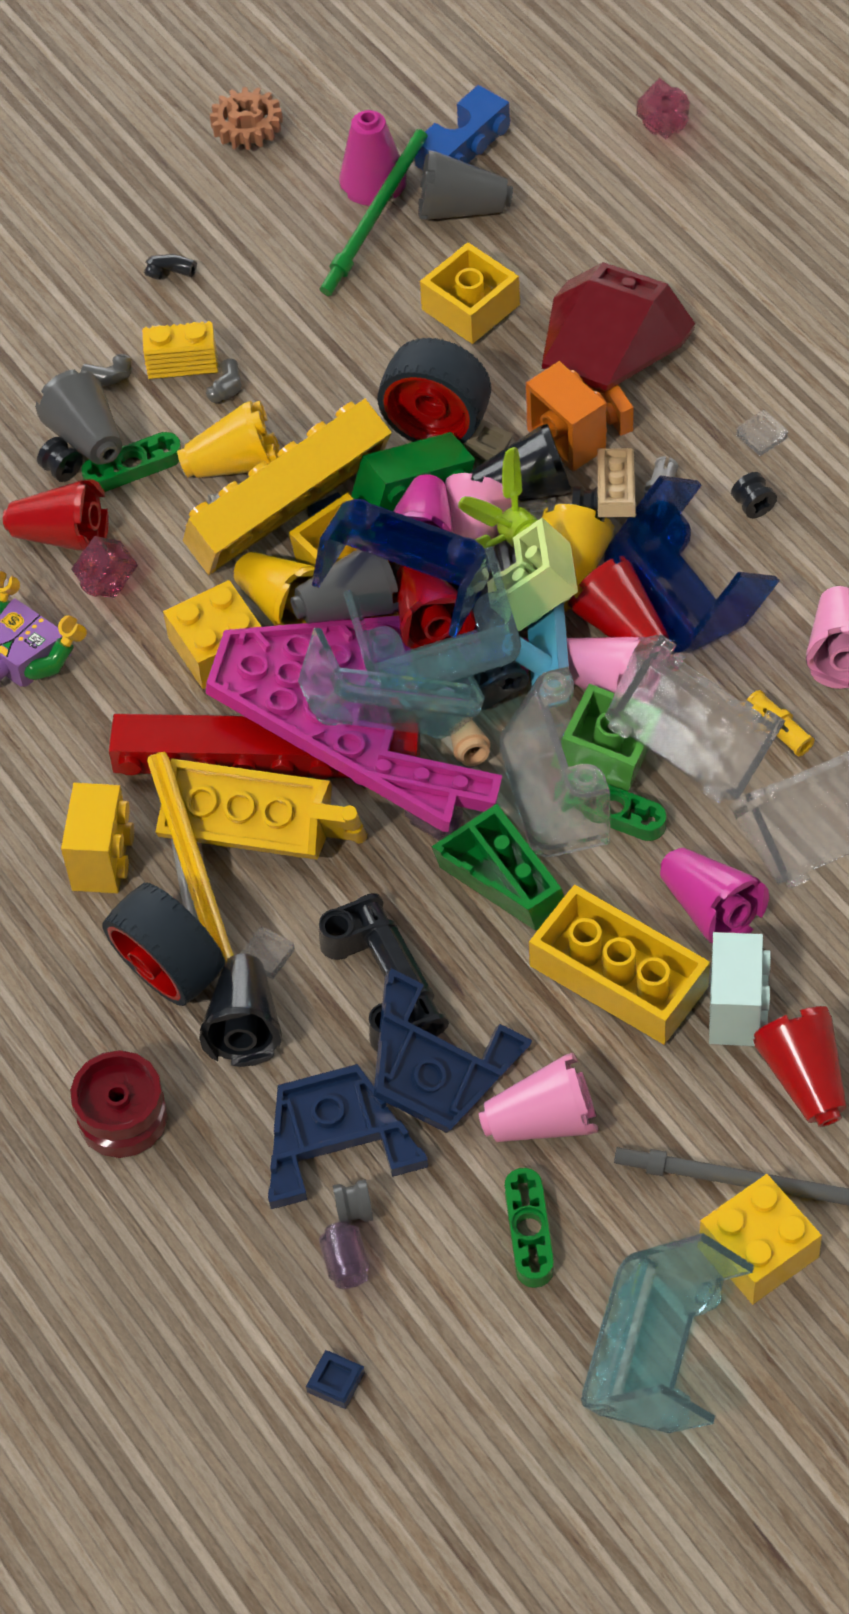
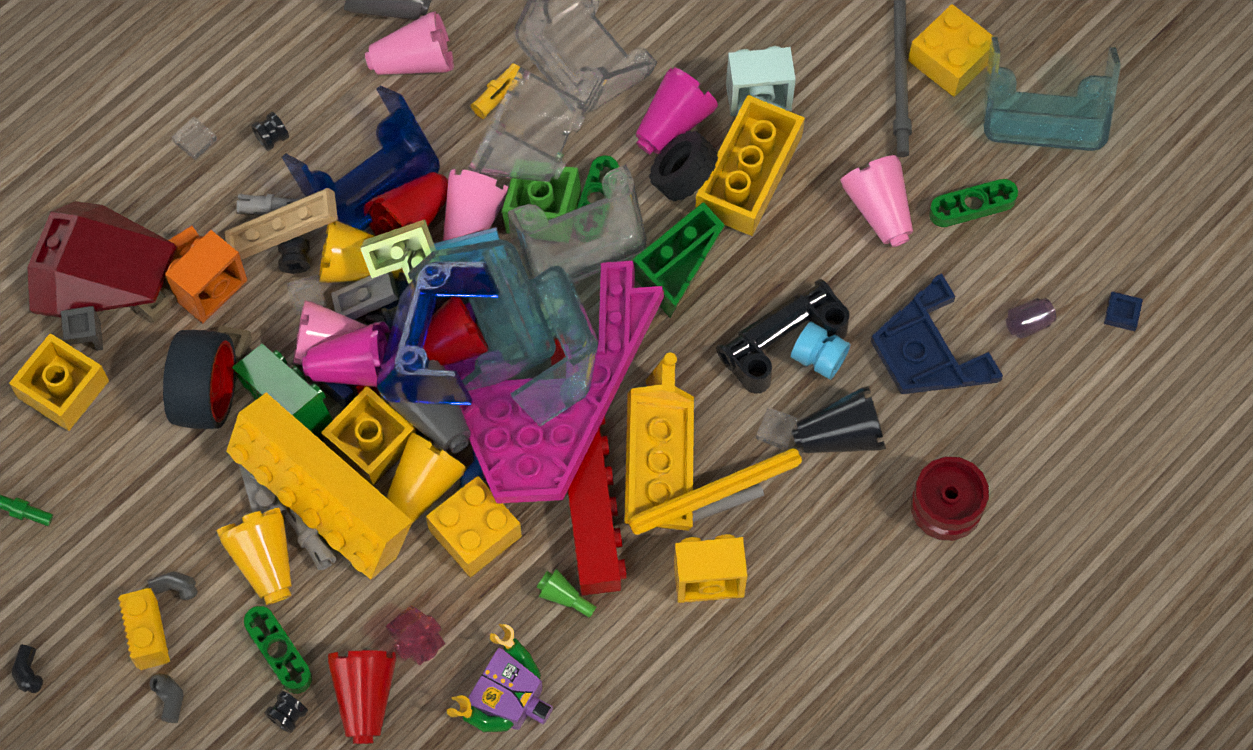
camera: 105 degrees left, 10 degrees up
dark grey cone [35,369,122,465] -> none
black wheel [102,882,225,1006] -> none
dark grey wheel [333,1179,373,1227] -> none
dark blue wing [373,968,532,1133] -> none
lime plant [445,447,538,572] -> none
black cone [471,423,572,500] -> none
red cone [753,1006,847,1127] -> none
none -> dark grey panel [61,306,103,351]
none -> bright green cone [536,569,597,618]
none -> black tyre [649,131,718,201]
none -> medium azure wheel [790,322,851,380]

